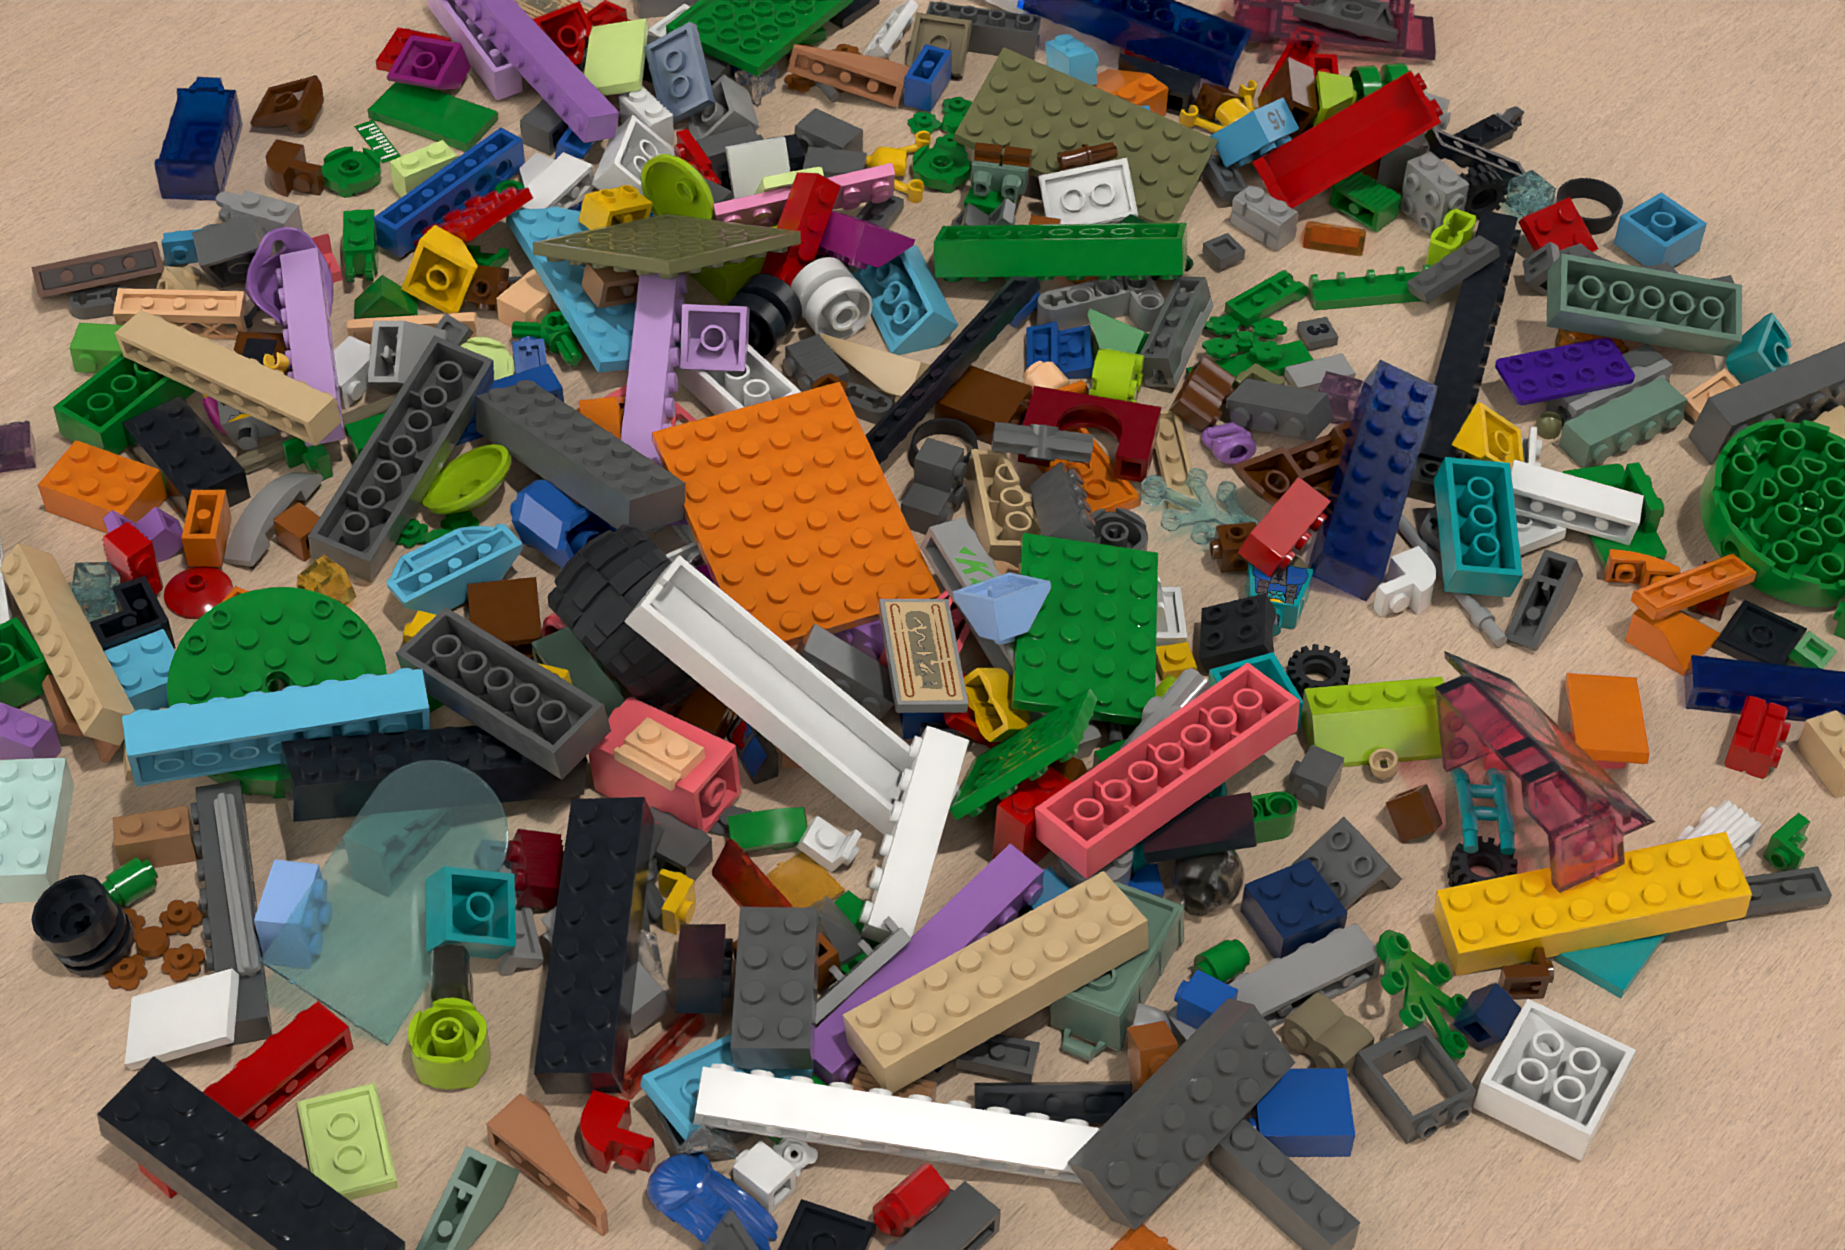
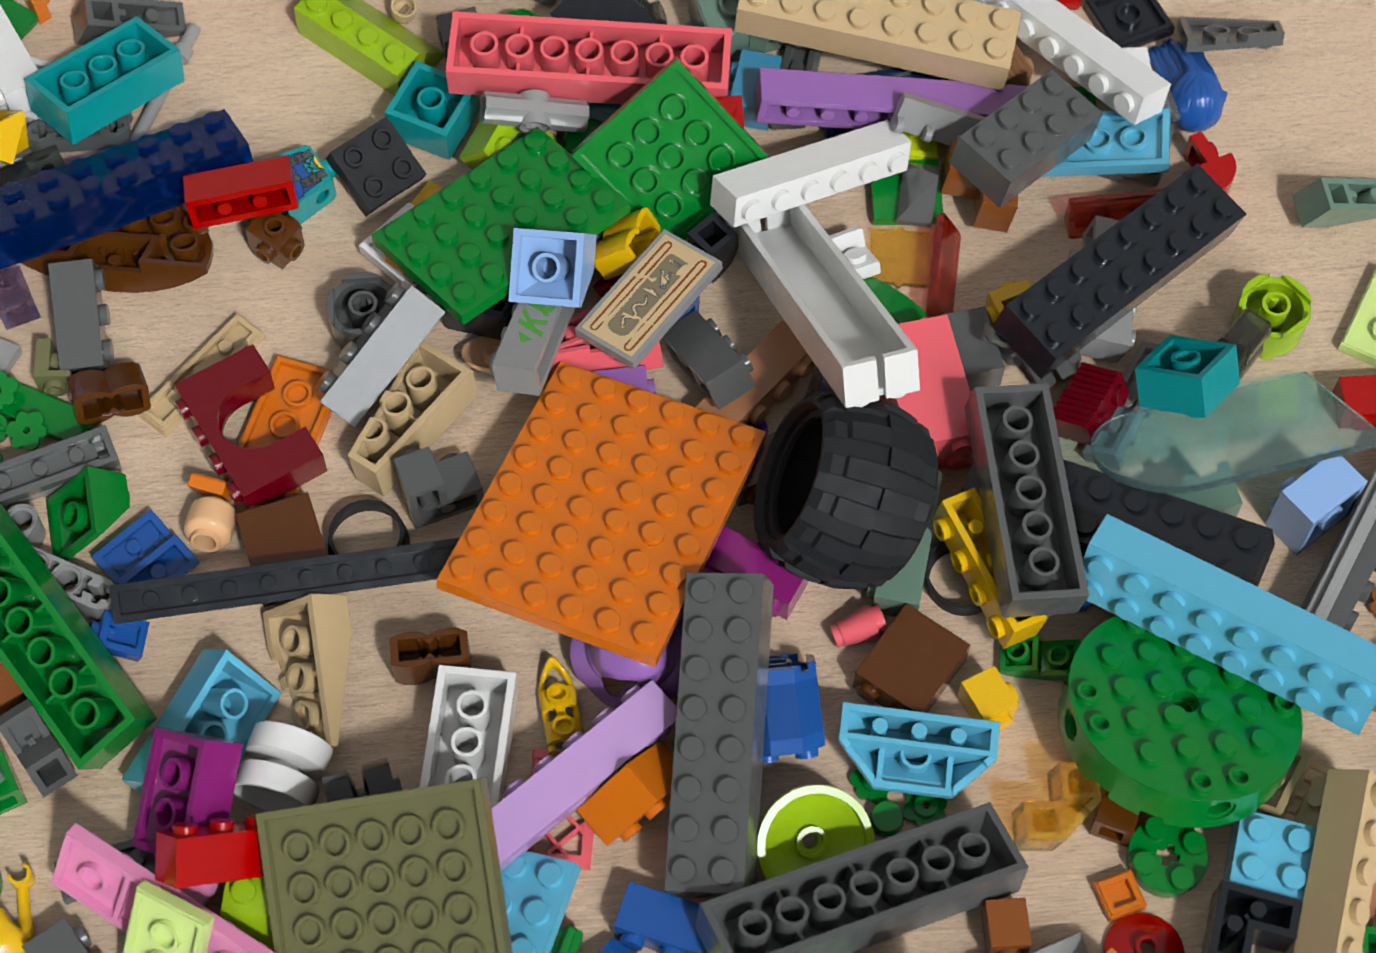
camera: 135 degrees left, 15 degrees up
nougat slope [486,1093,609,1236] -> none
light nougat plate [613,717,705,791] -> none
black brick [674,924,733,1014] -> none
lavender slope [680,304,750,372] -> none
dark grey brick [783,334,849,392] -> none
dark grey beam [848,382,893,424] -> none
dark grey piece [991,422,1093,463] -> none
lime brick [1089,348,1144,403] -> none
clear light blue plant [1139,468,1259,545] -> none
medium lavender piece [1202,422,1257,465] -> none
black tyre [1286,644,1350,700] -> none
white brick [1373,546,1436,617] -> none

